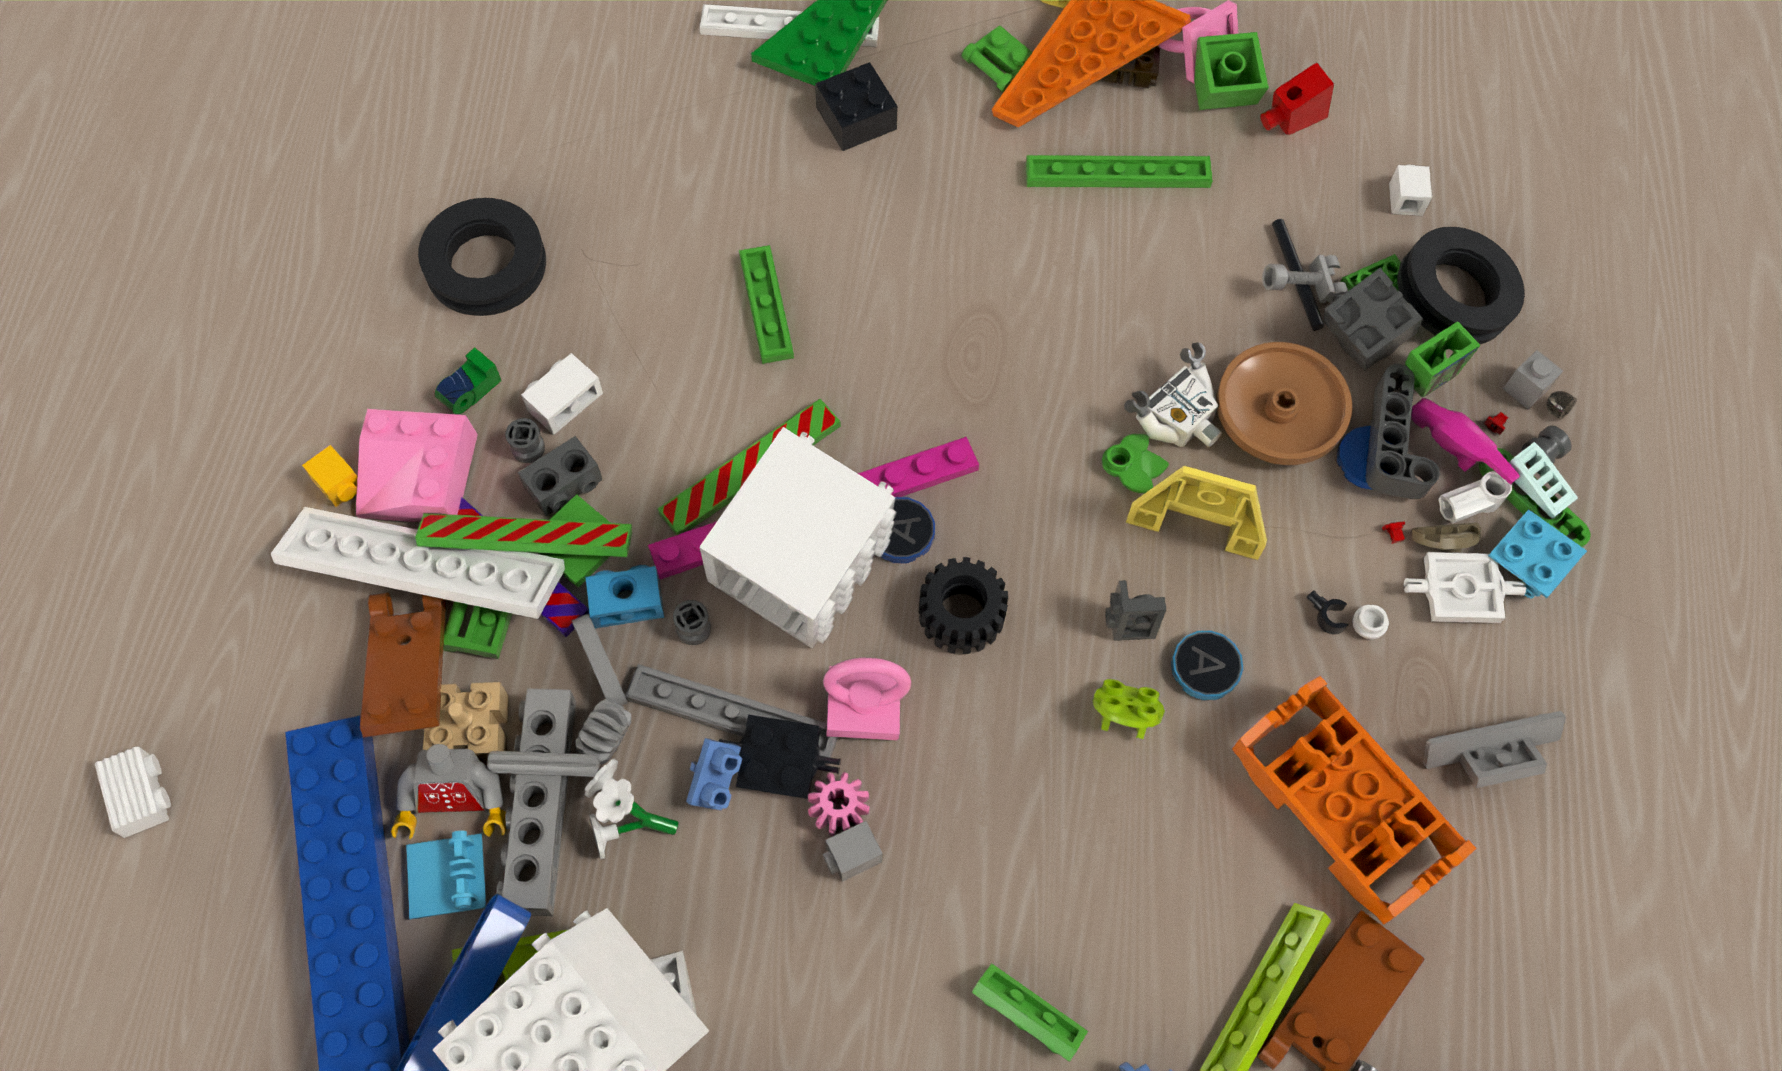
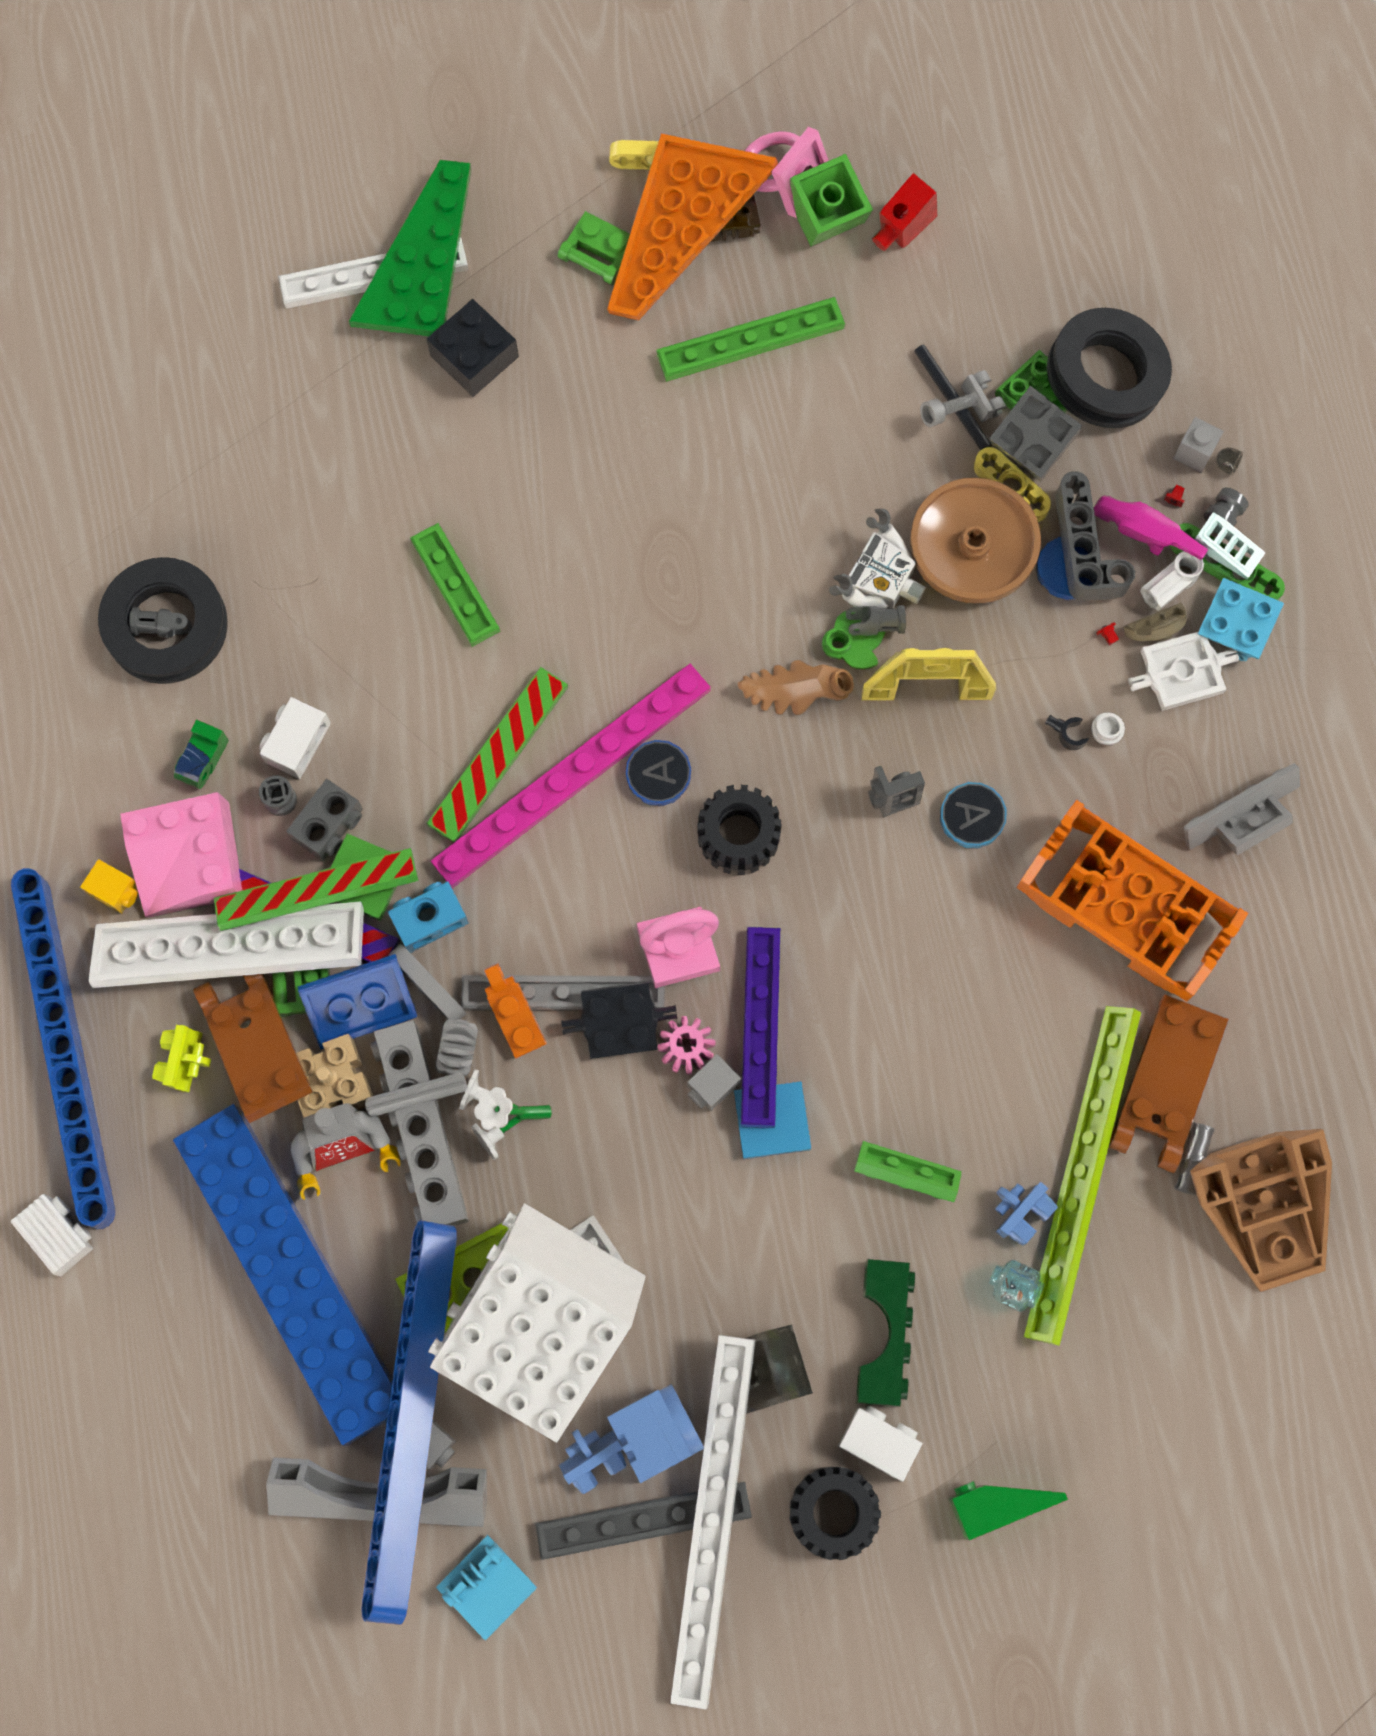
camera: 15 degrees left, 10 degrees up
medium azure hinge [406,831,486,920] -> none
dark grey wheel [673,600,711,645] -> none
medium blue hips [686,738,742,810] -> none
white piece [700,427,897,649] -> none
lime plate [1093,679,1165,739] -> none
white brick [1389,165,1432,216] -> none
bright green torso [1405,321,1480,397] -> none
none -> blue beam [11,868,115,1229]
none -> dark grey piece [130,607,192,638]
none -> neon yellow hips [152,1024,211,1092]
none -> blue tile [298,954,418,1050]
none -> orange hinge [484,963,547,1059]
none -> dark azure tile [734,1081,811,1160]
none -> medium nougat plant [738,660,854,715]
none -> dark purple tile [741,927,781,1128]
none -> dark grey piece [845,605,906,636]
none -> light yellow beam [974,447,1051,522]

